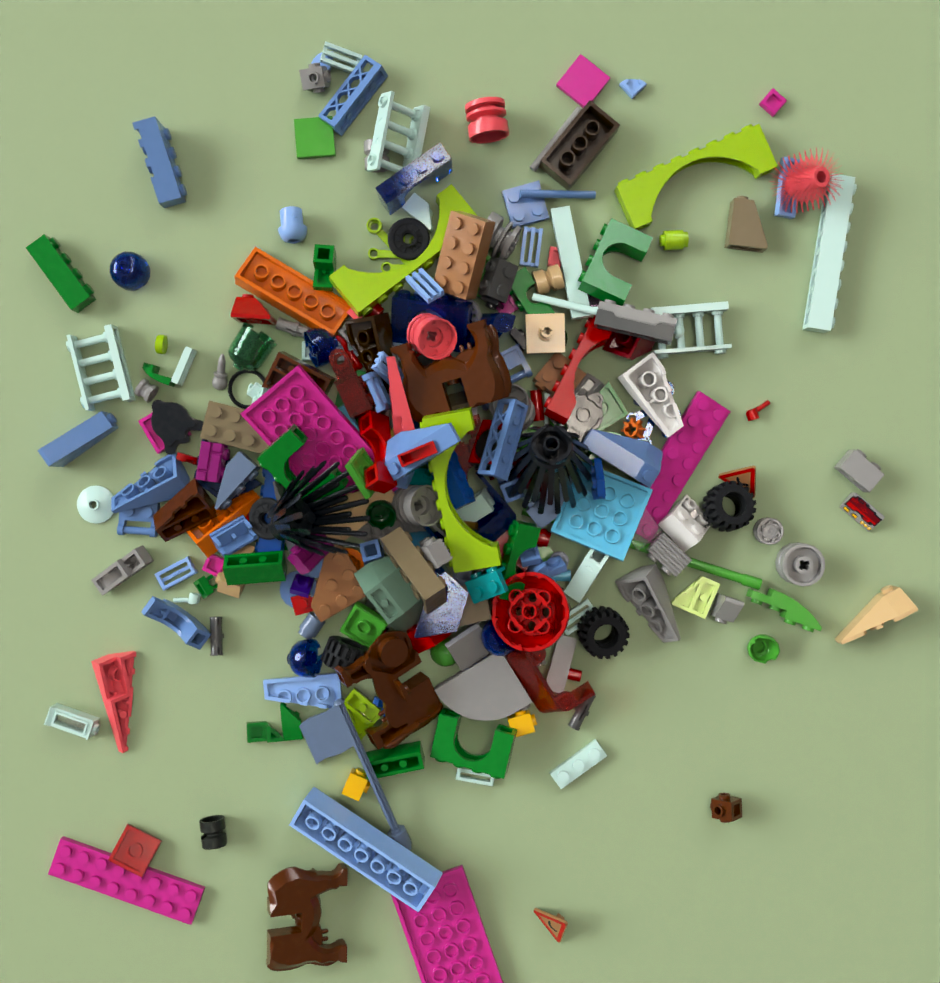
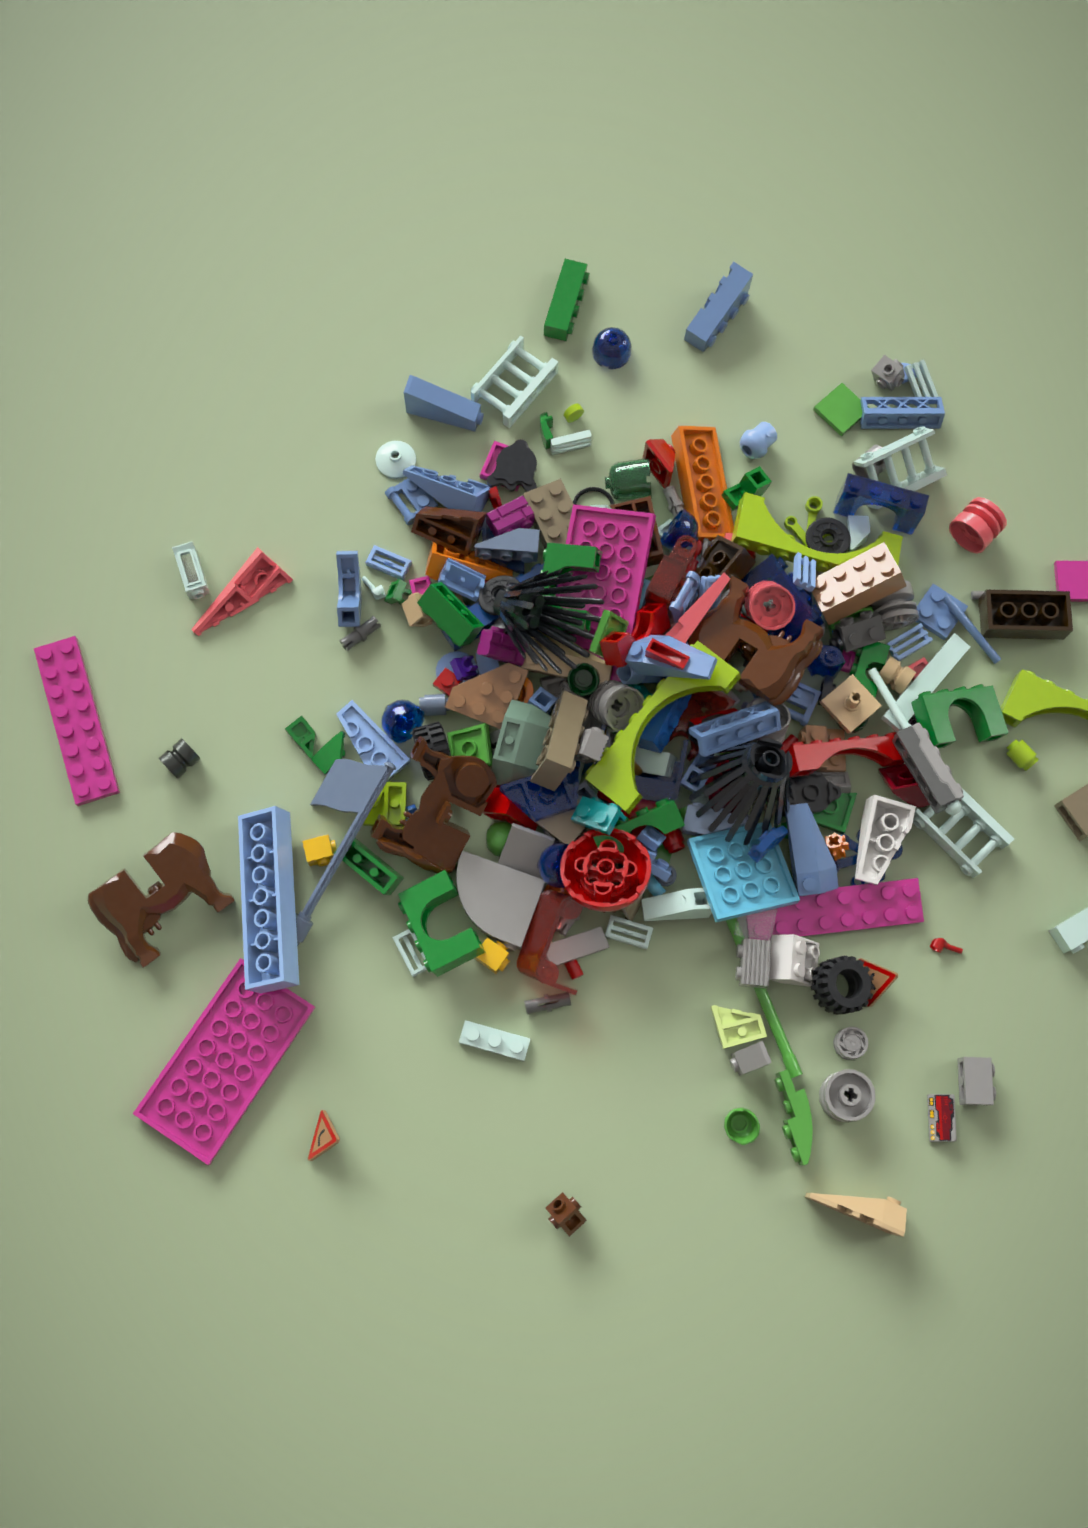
camera: 50 degrees right, 15 degrees down
light grey slope [92,545,154,596] -> none
red tile [108,824,162,877] -> none
light grey wheel [134,378,159,403] -> none
light grey bar [212,354,228,390] -> none
black tyre [577,606,630,659] -> none
light grey wedge [615,564,681,643] -> none

